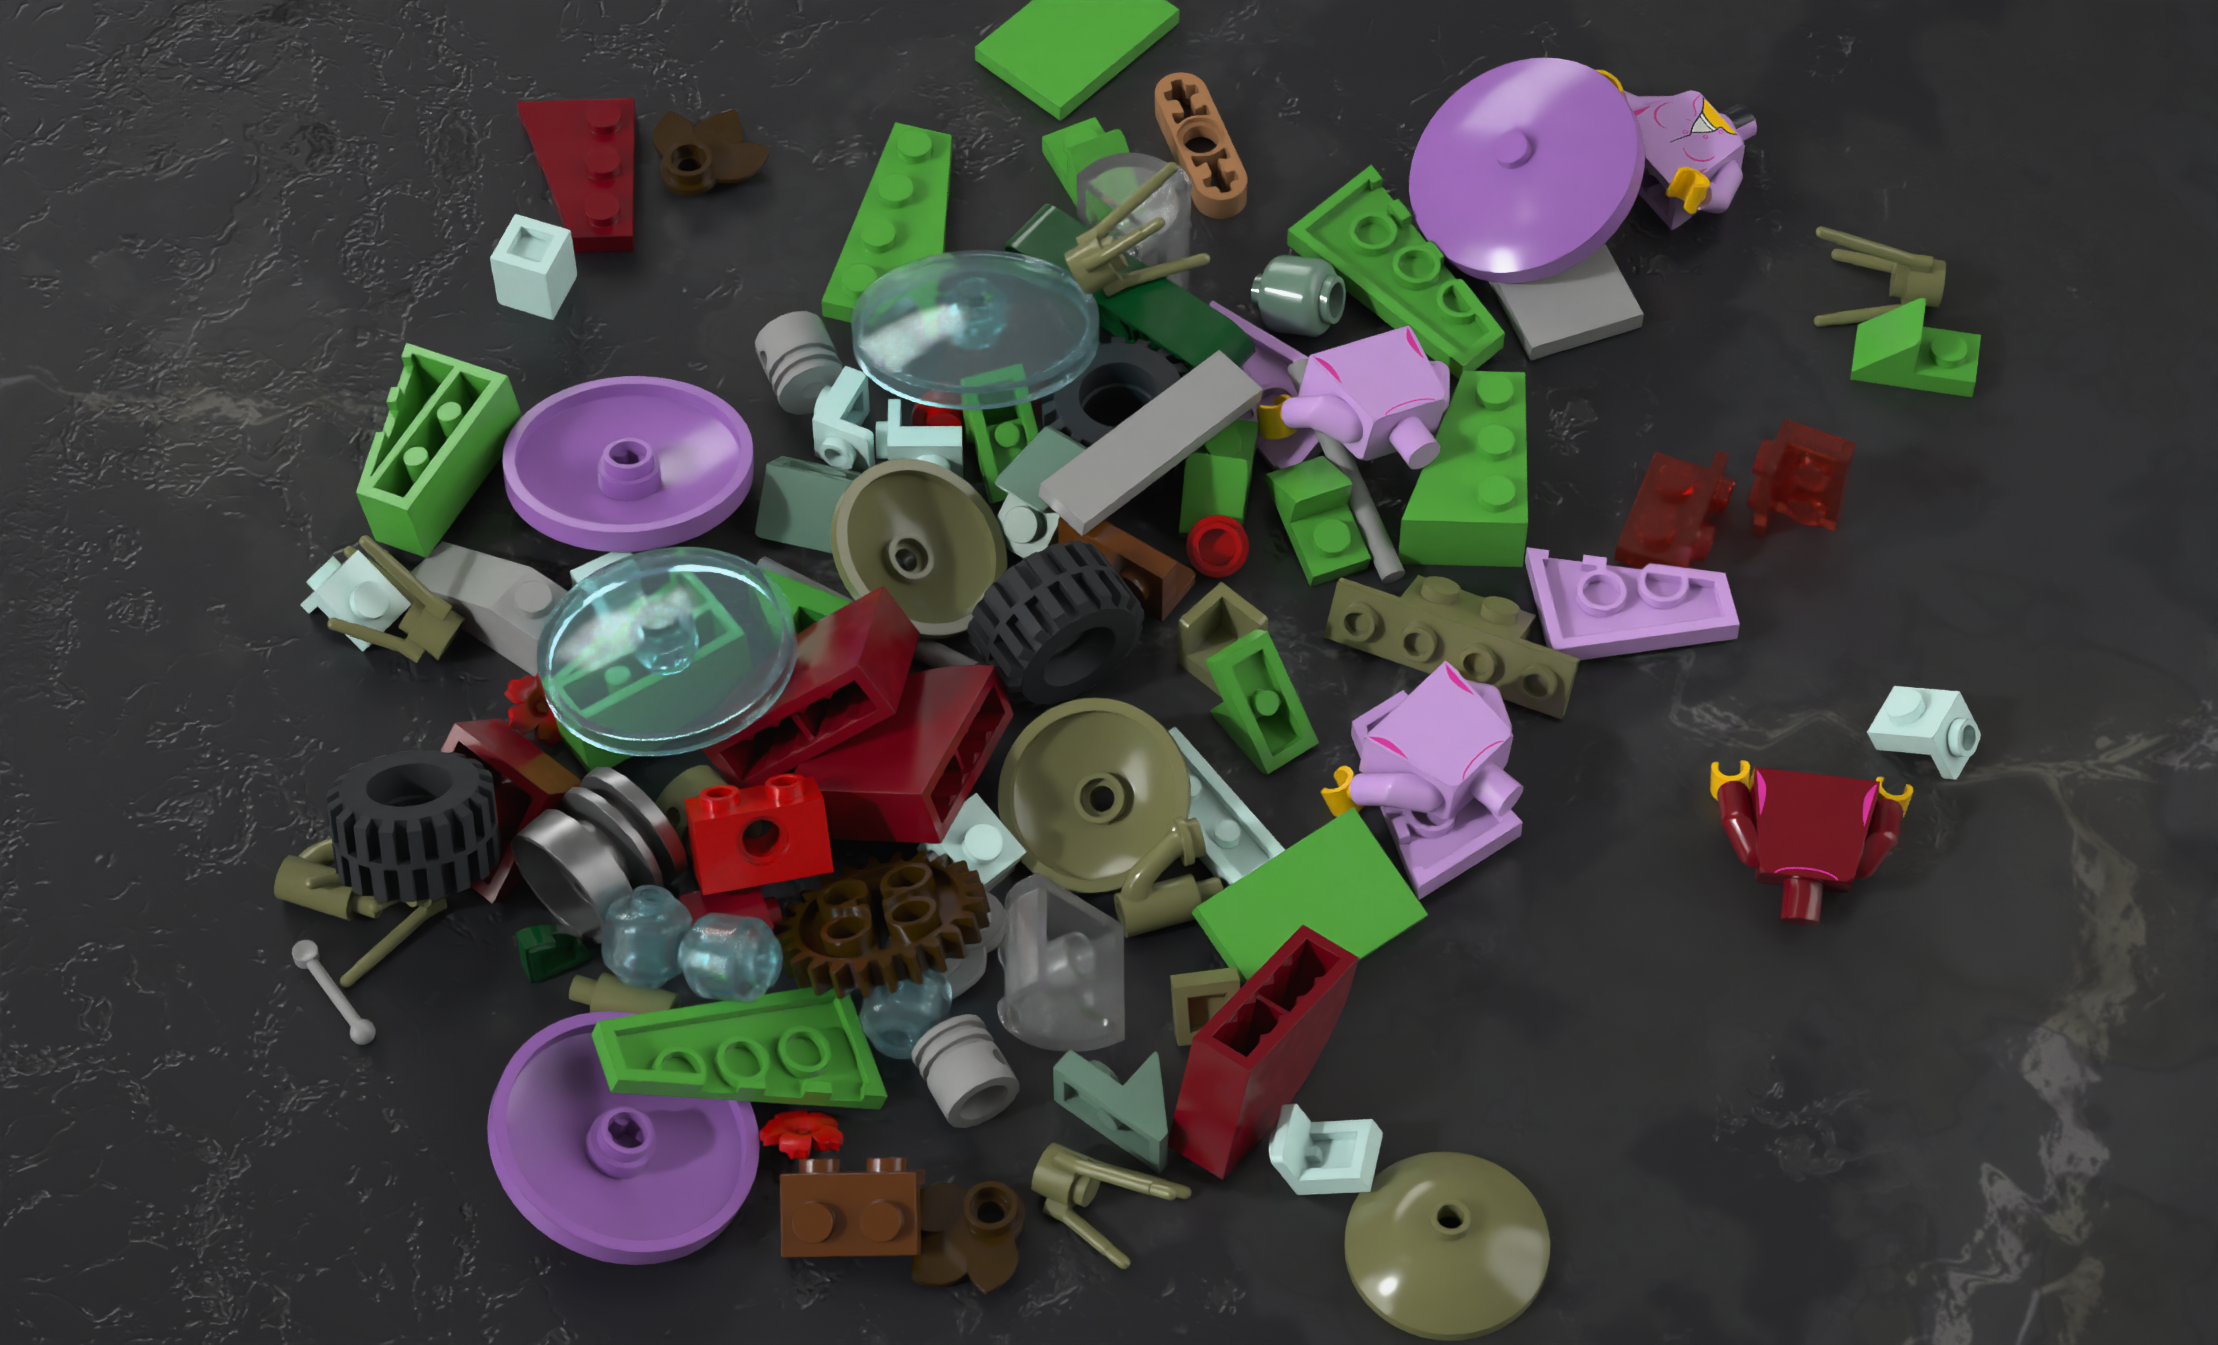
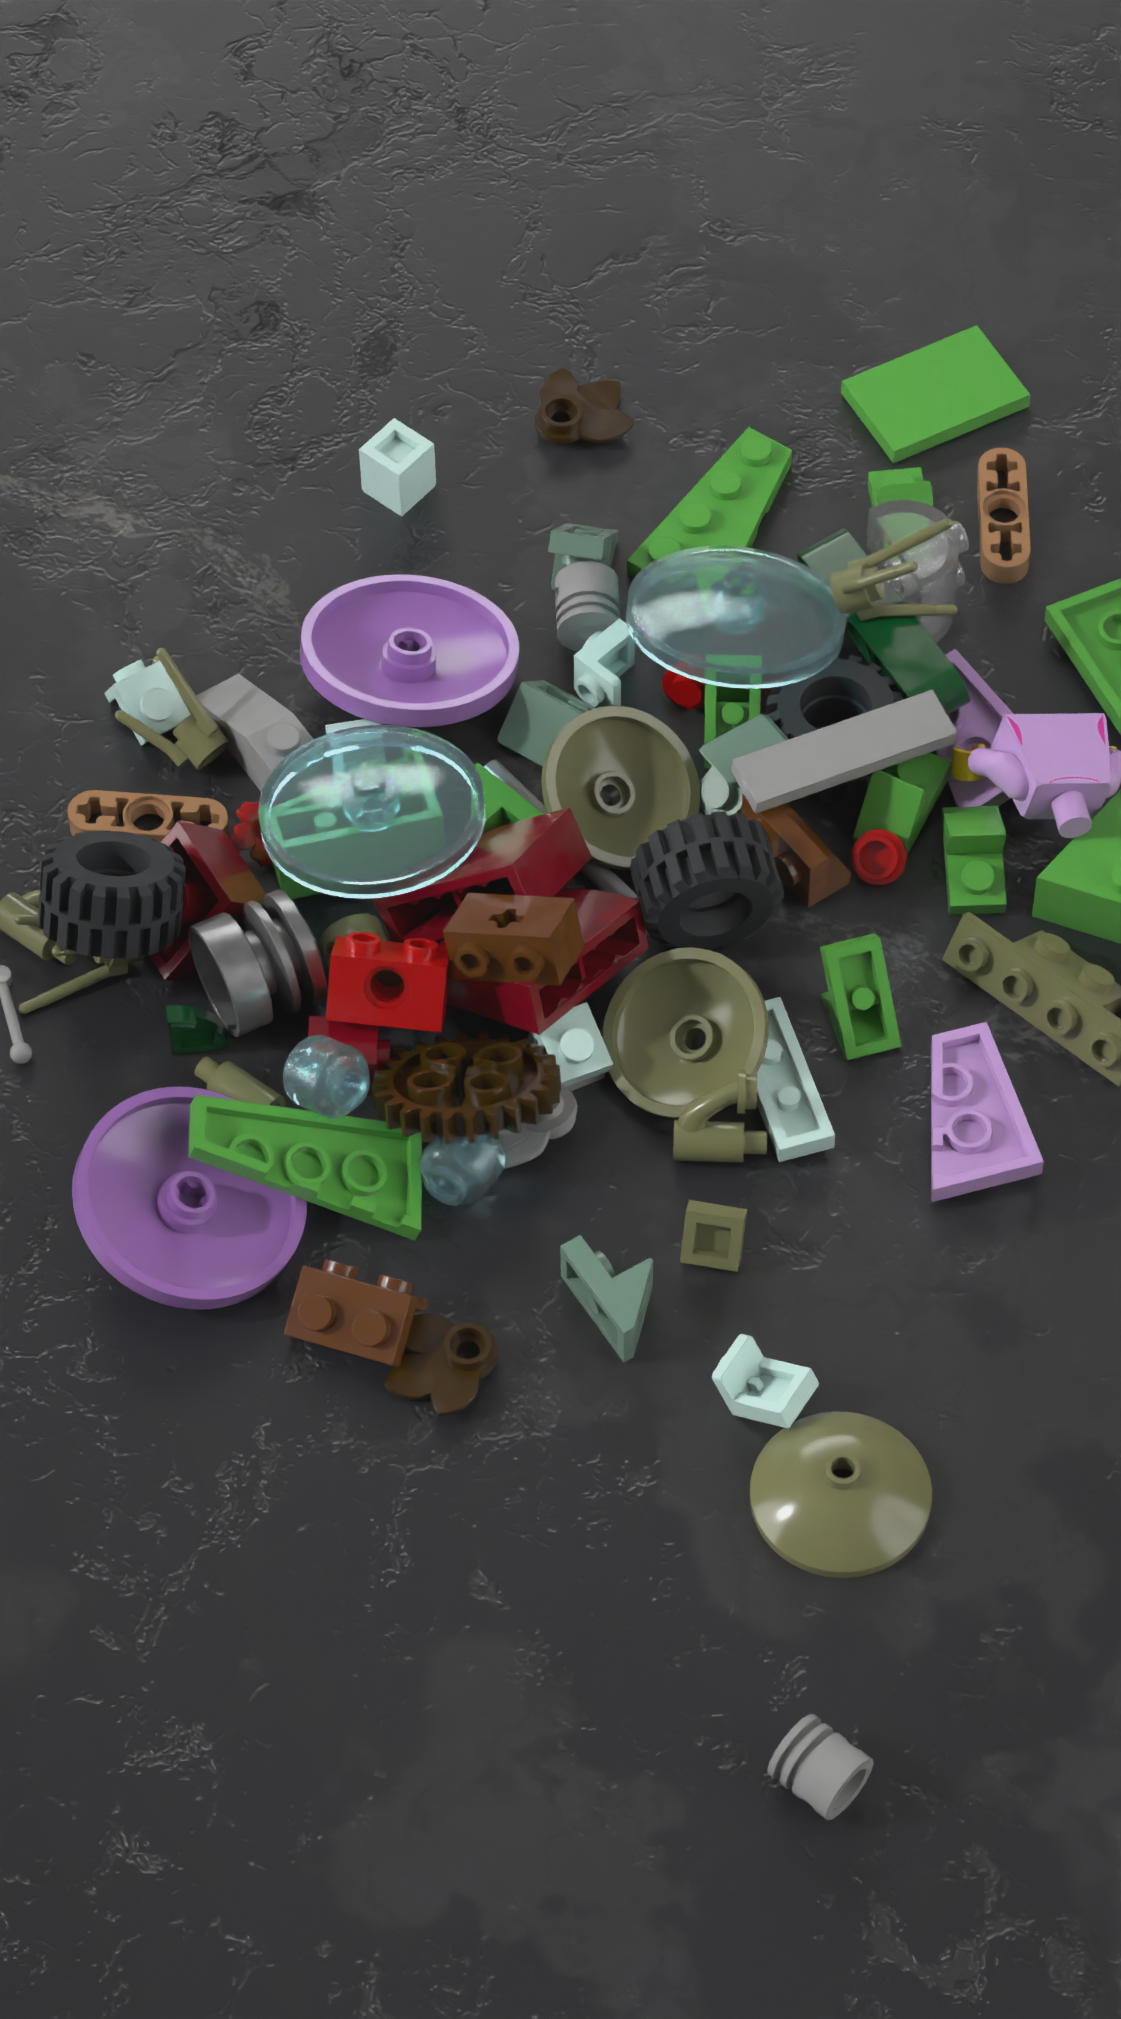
camera: 20 degrees right, 0 degrees up
bright green wedge [356,343,522,558] -> none
dark red wing [516,98,636,253] -> none
clear light blue head [601,885,693,989] -> none
red plant [759,1110,843,1159] -> none
light aqua bracket [876,399,964,479] -> none
light grey piece [912,1014,1019,1128] -> none
clear brick [997,873,1125,1052] -> none
olive plant [1031,1142,1191,1269] -> none
dark red brick [1168,925,1359,1180] -> none
olive panel [1177,582,1268,697] -> none
bright green tile [1192,807,1428,986] -> none
sand green head [1251,255,1346,337] -> none
light grey bar [1287,359,1405,584] -> none
lavender torso [1321,660,1524,819] -> none
none -> medium nougat beam [68,790,230,843]
none -> reddish brown brick [443,893,584,986]
none -> sand green slope [548,523,619,591]

